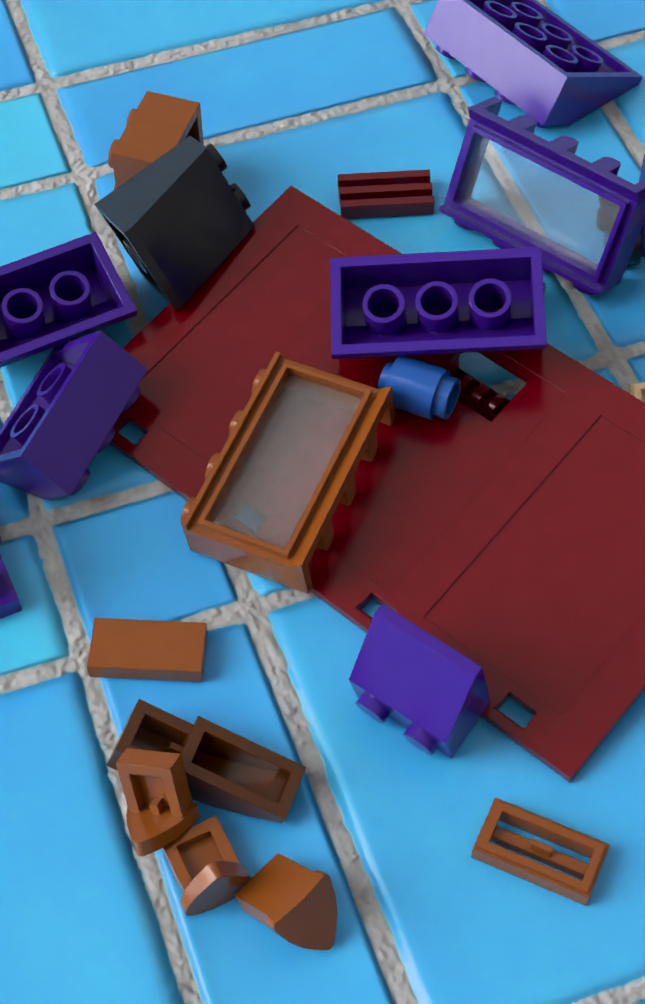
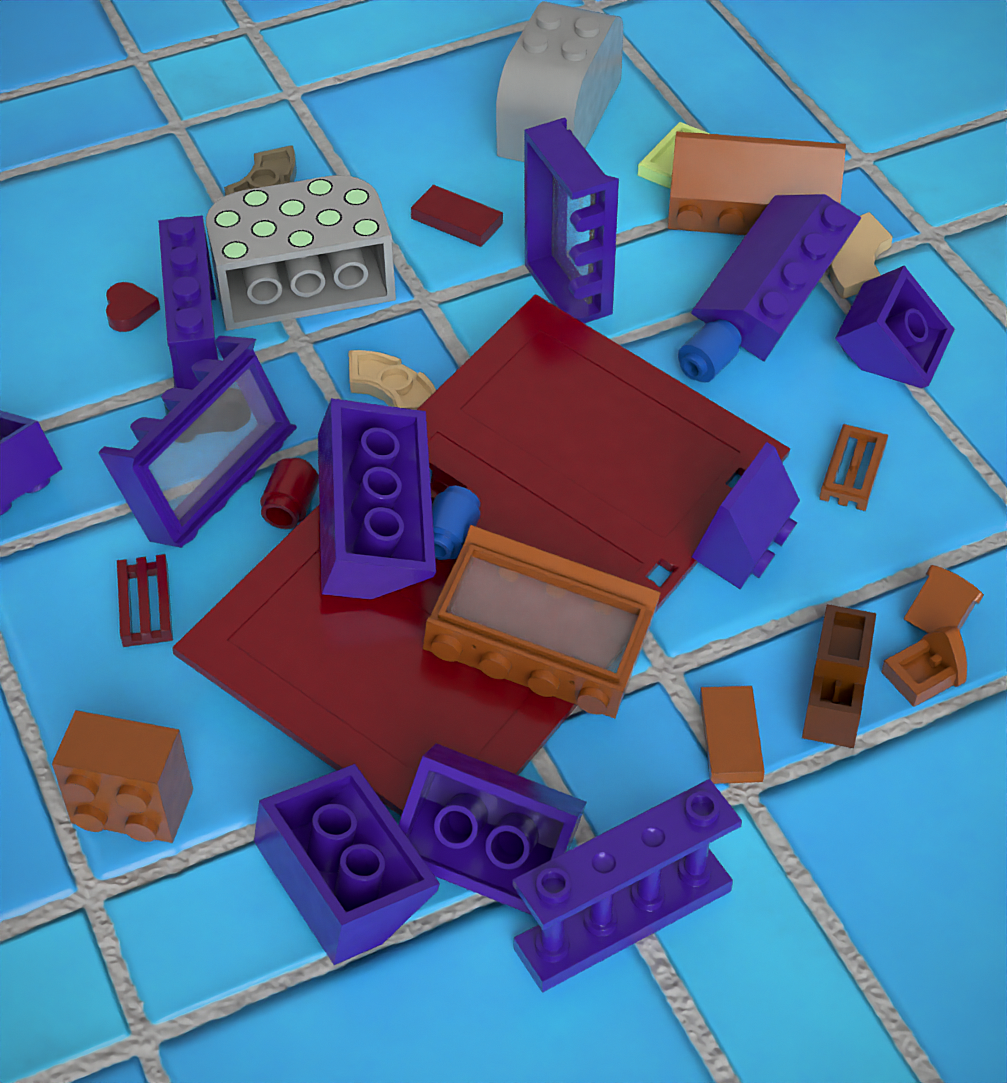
camera: 95 degrees left, 5 degrees down
black slope [95,136,255,311] -> none
dark orange tile [116,748,200,856] -> none

